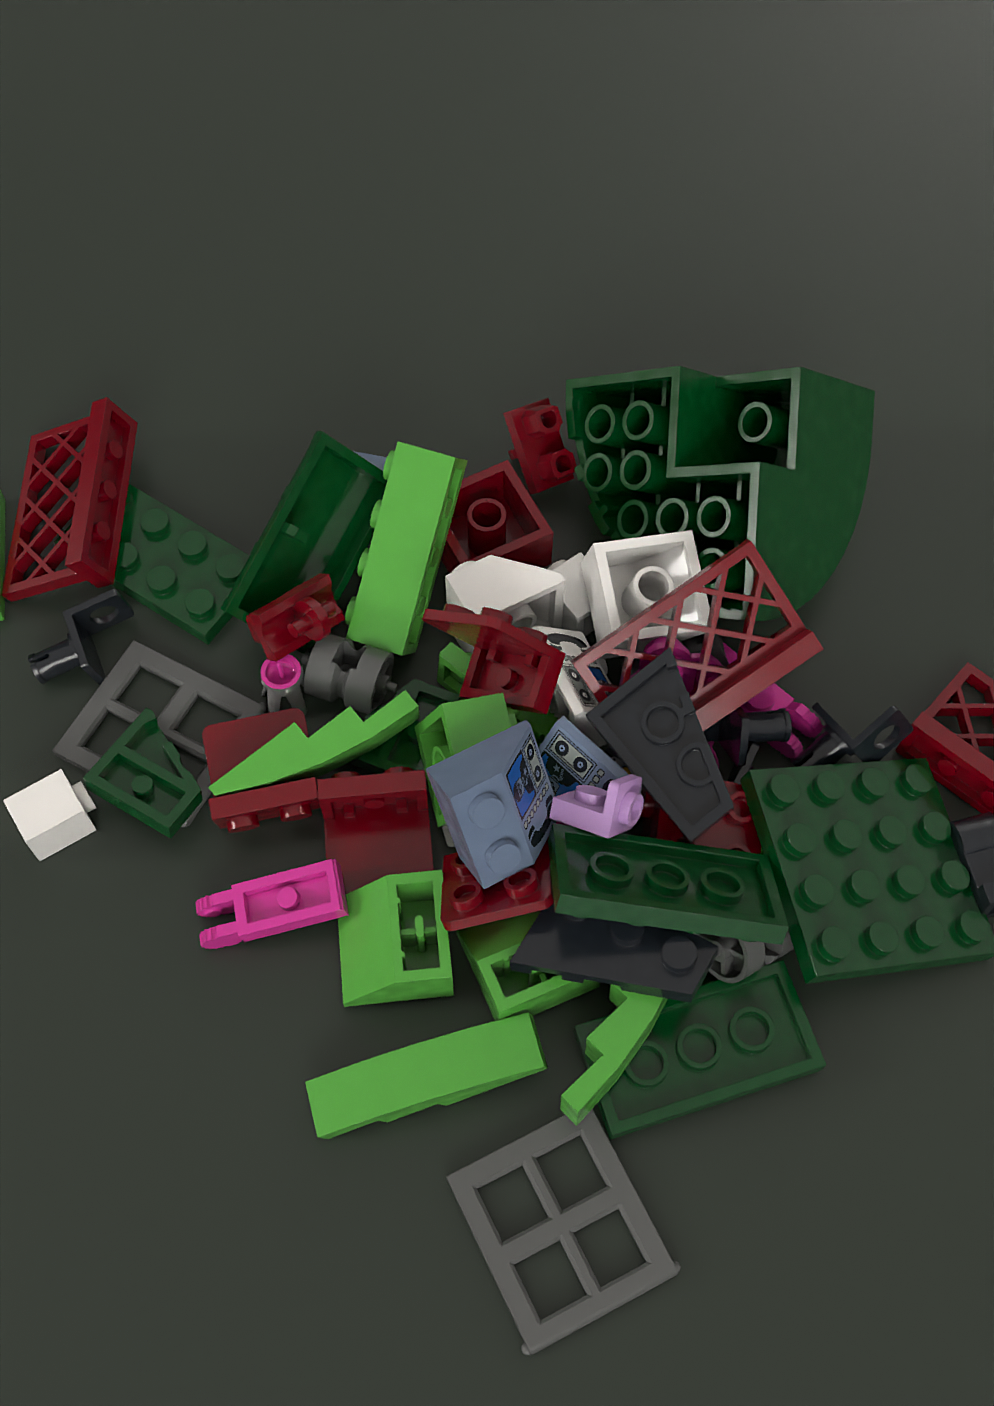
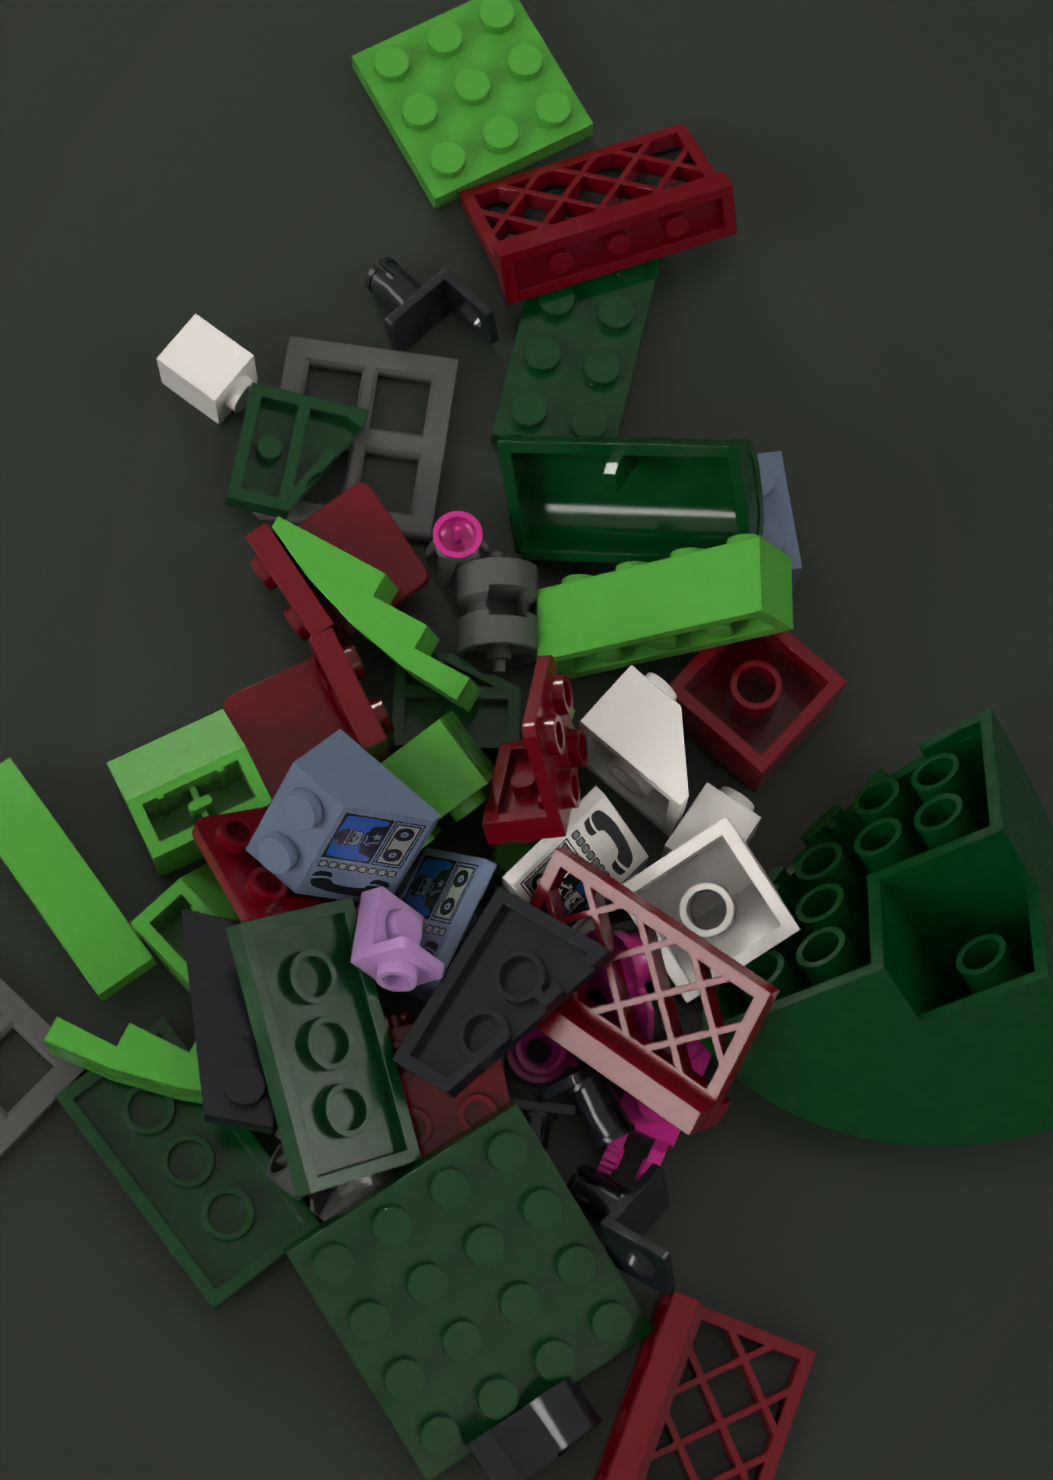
camera: 65 degrees right, 10 degrees up
dark pink hinge [195,859,349,949] -> none
dark red hips [246,573,345,662] -> none
dark red hips [503,398,577,494] -> none

